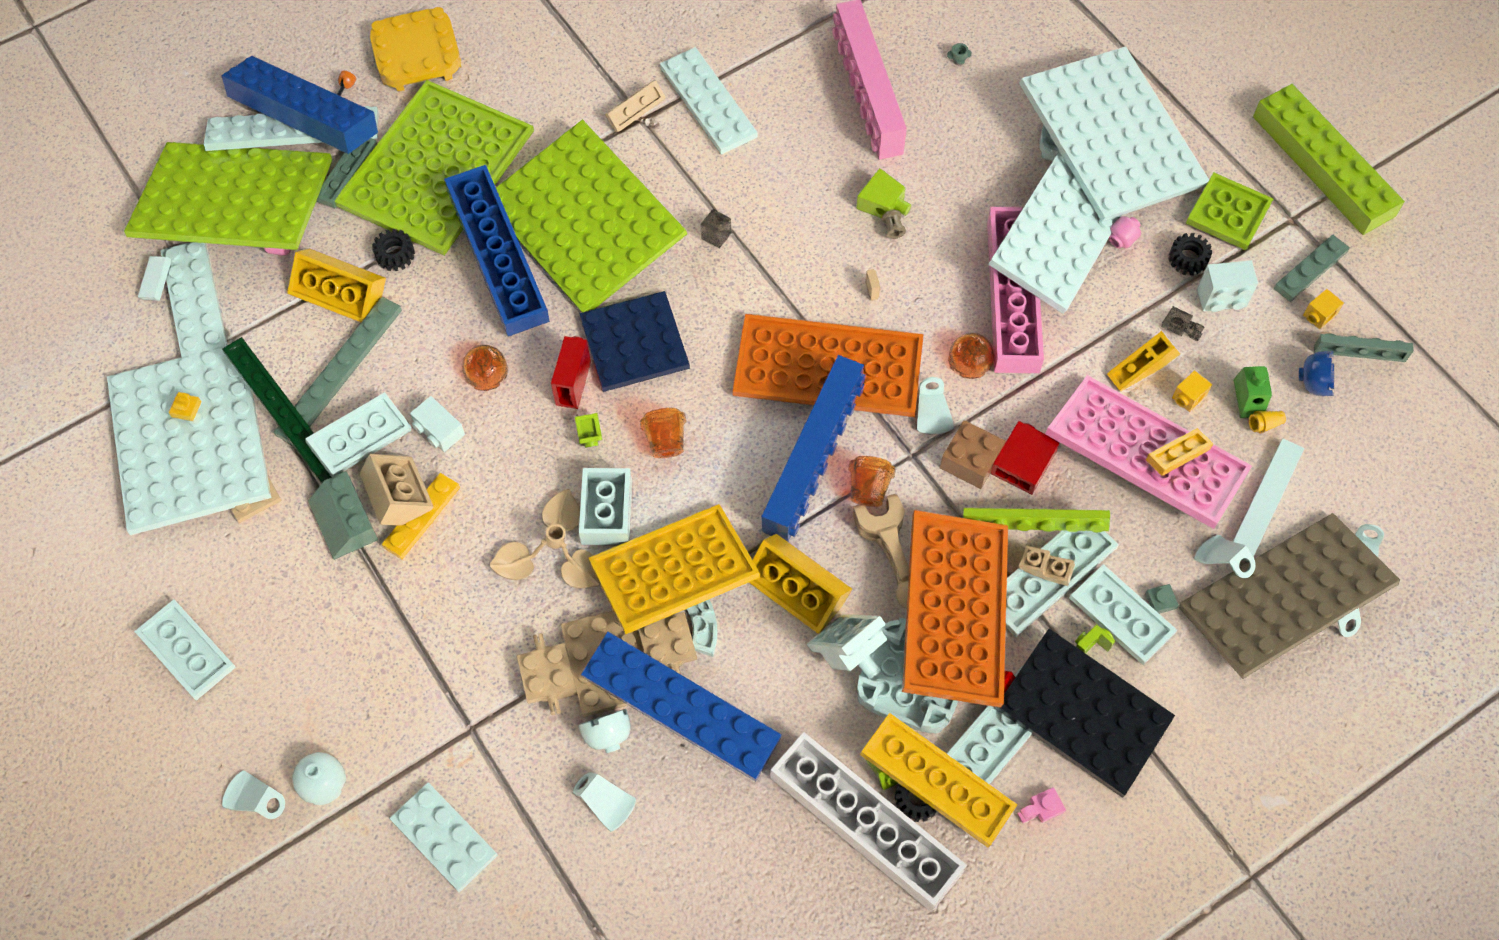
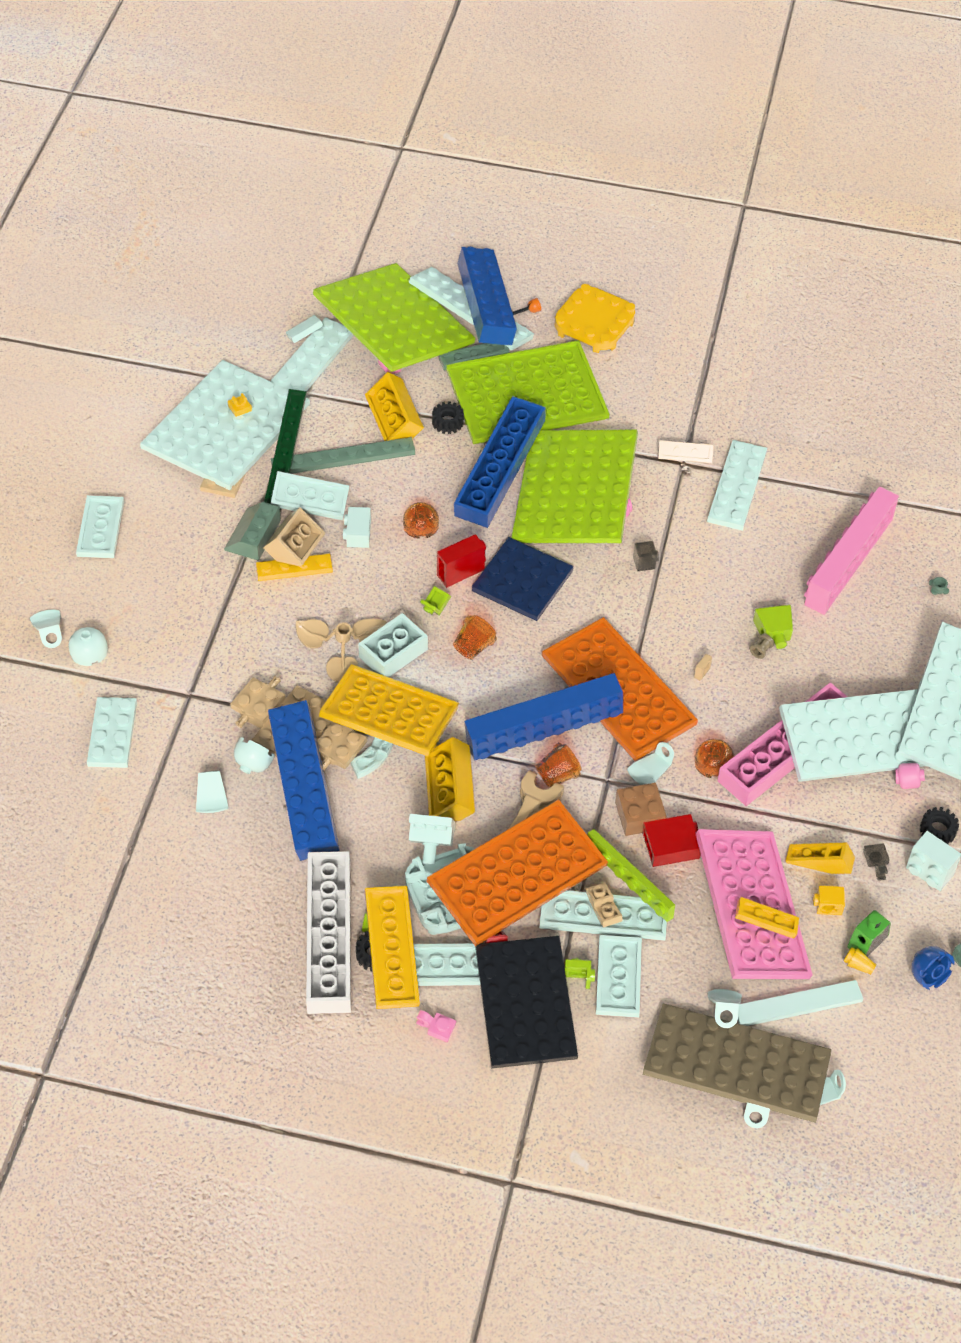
camera: 45 degrees right, 10 degrees down
sand green plate [1145,584,1179,614] -> none

